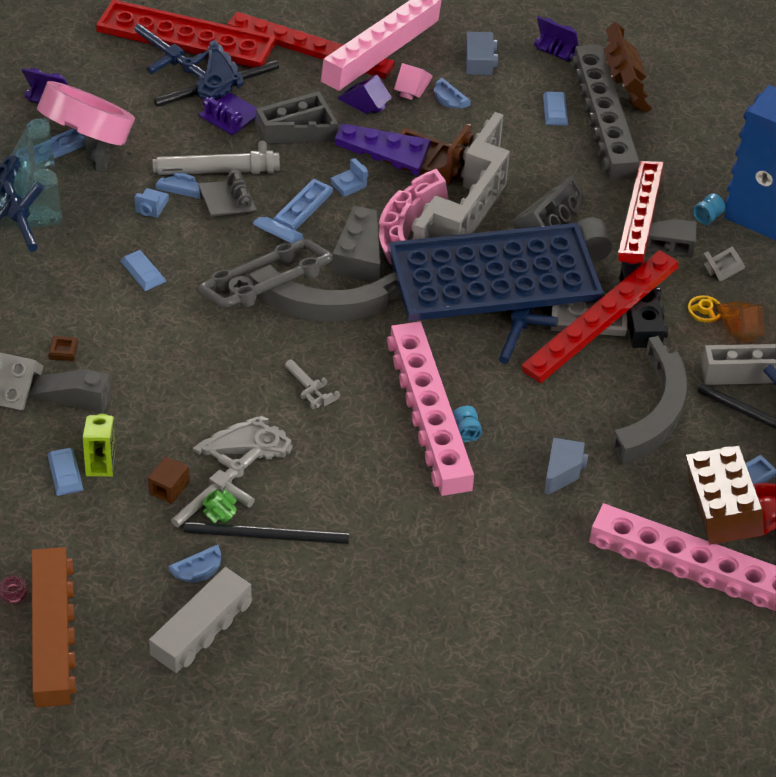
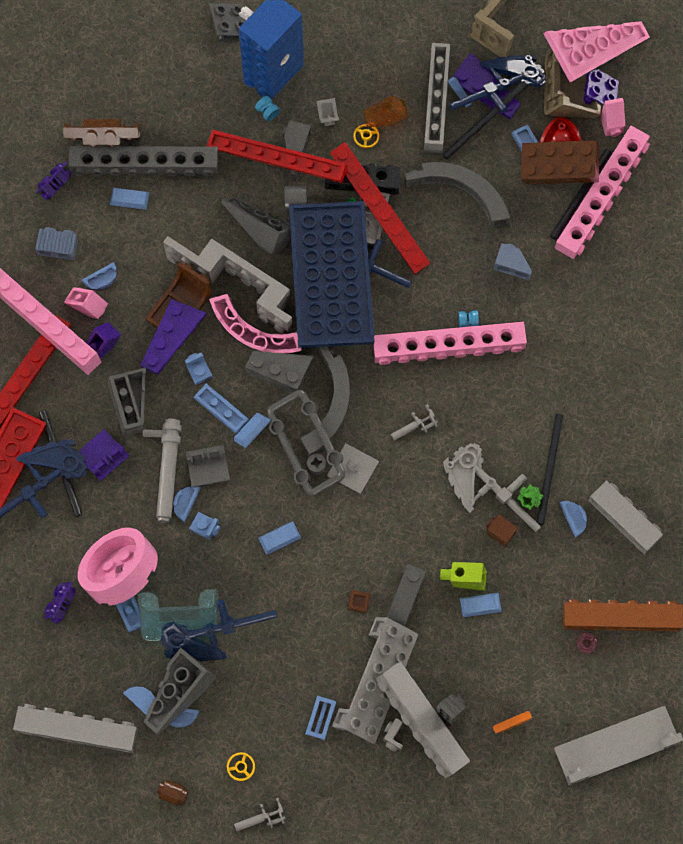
camera: 80 degrees left, 25 degrees up
none -> light grey piece [327,443,379,494]

